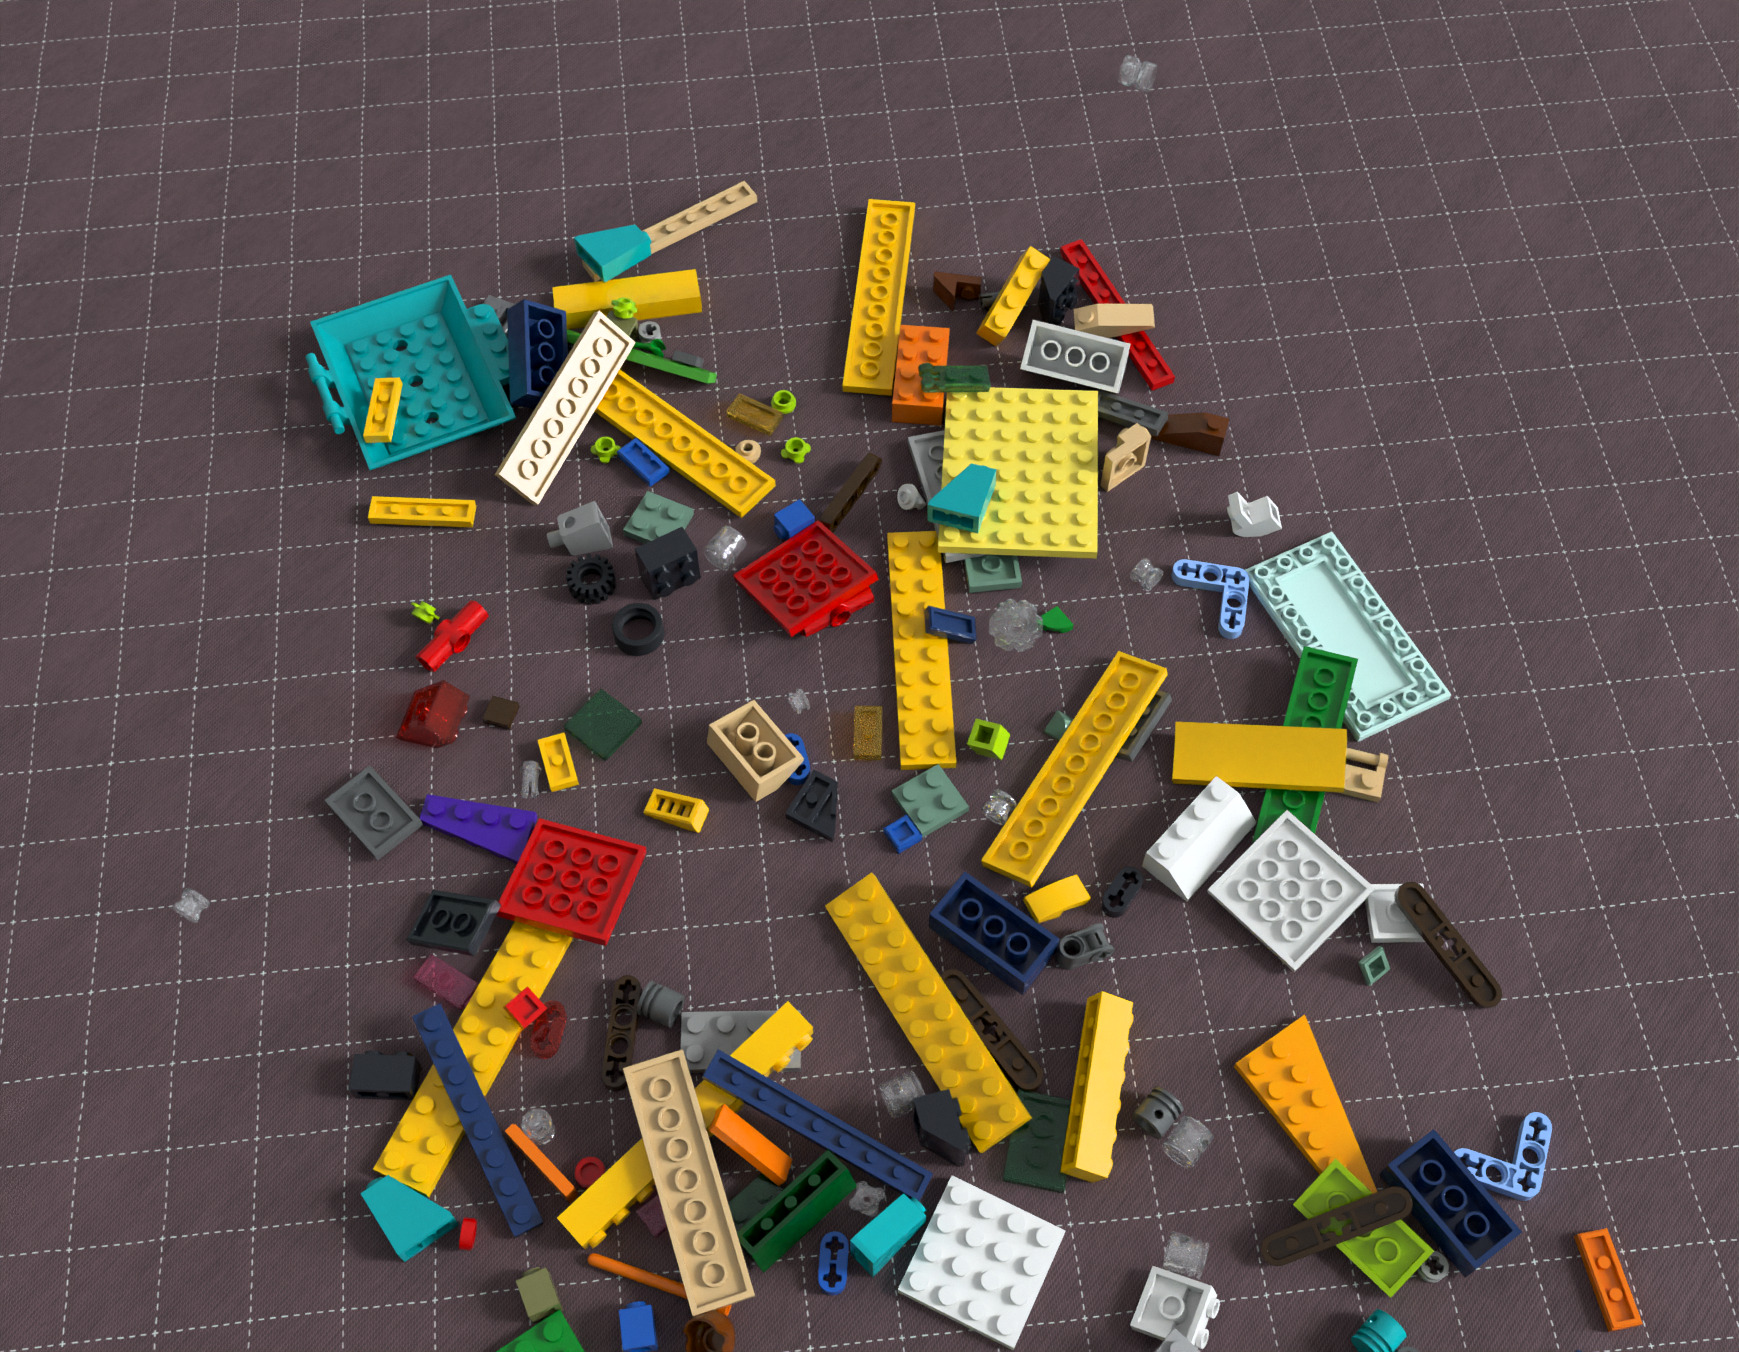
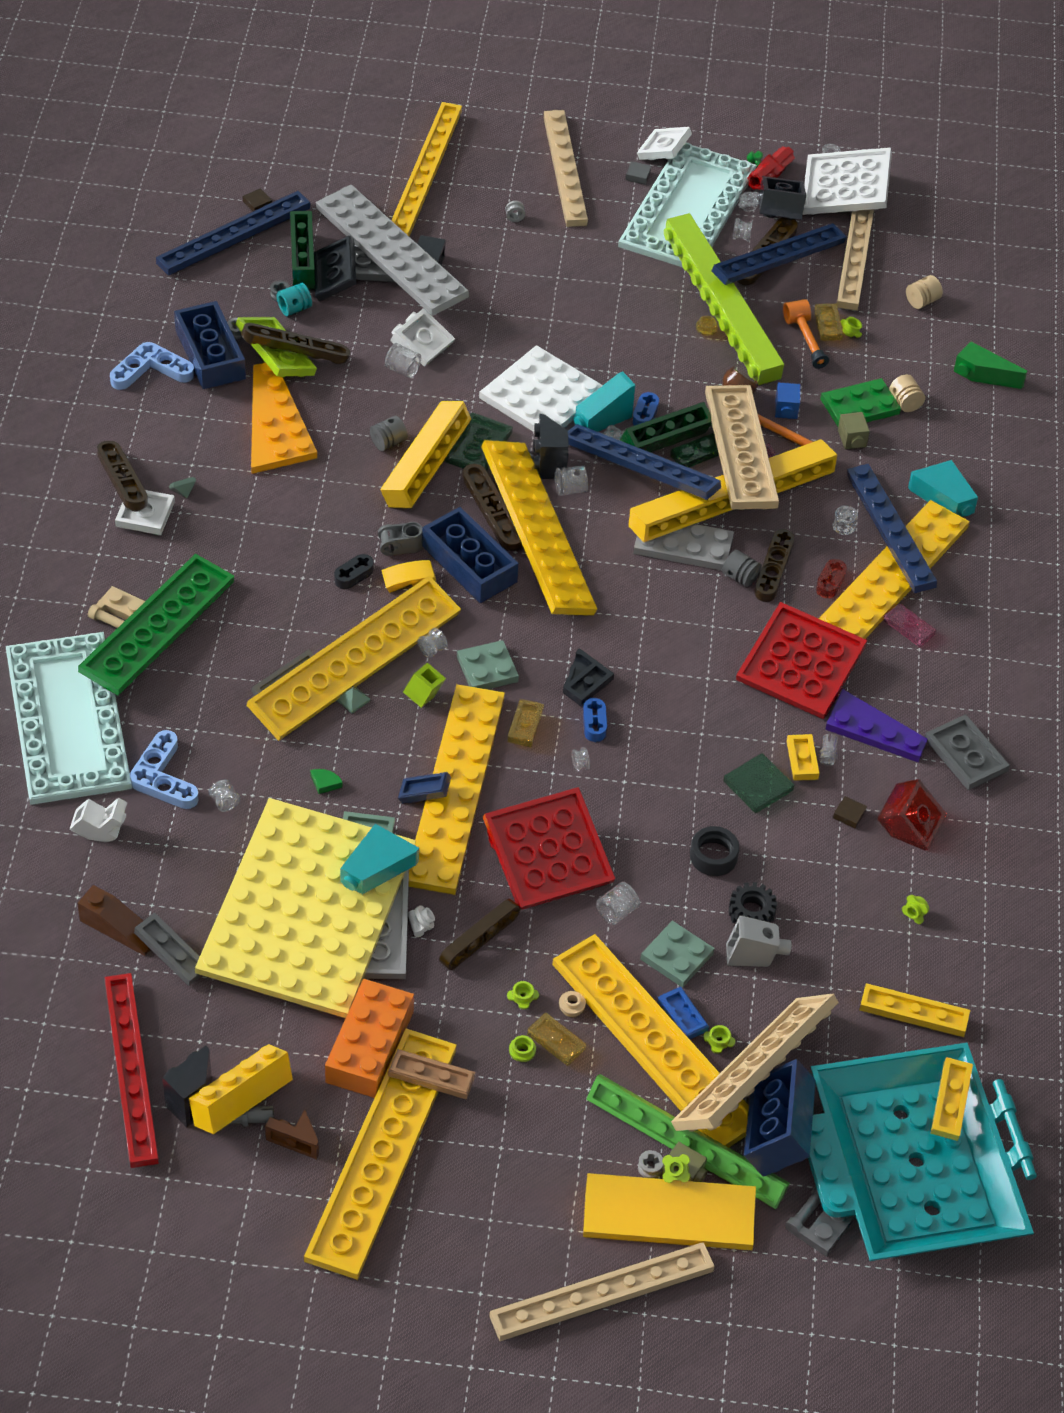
camera: 170 degrees left, 10 degrees down
black brick [349,1051,421,1100] -> none
black tile [407,890,501,957] -> none
red piece [416,600,489,672] -> none
red tile [459,1217,477,1251] -> none
plate [503,986,547,1030] -> none
orange tile [505,1124,578,1204] -> none
teal slope [574,224,651,283] -> none
red tile [574,1157,606,1190] -> none
green hand [633,338,666,357] -> none
black brick [635,527,701,600] -> none
yellow slope [643,788,709,833] -> none
dark grey tile [672,350,704,369] -> none
tan slope [707,700,804,802] -> none
orange tile [709,1104,793,1186] -> none
blue brick [773,499,815,541] -> none
blue tile [883,815,922,854] -> none
clear green plate [918,363,991,392] -> none
clear plant [989,599,1043,652] -> none
white slope [1020,320,1130,393] -> none
tan slope [1074,304,1155,338] -> none
tan plate [1100,423,1151,492] -> none
white slope [1142,776,1257,902] -> none
clear piece [1162,1116,1214,1169] -> none
yellow arch [1172,722,1347,792] -> none
white plate [1207,810,1375,972] -> none
orange tile [1574,1228,1643,1332] -> none
none -> medium nougat tile [388,1049,475,1100]

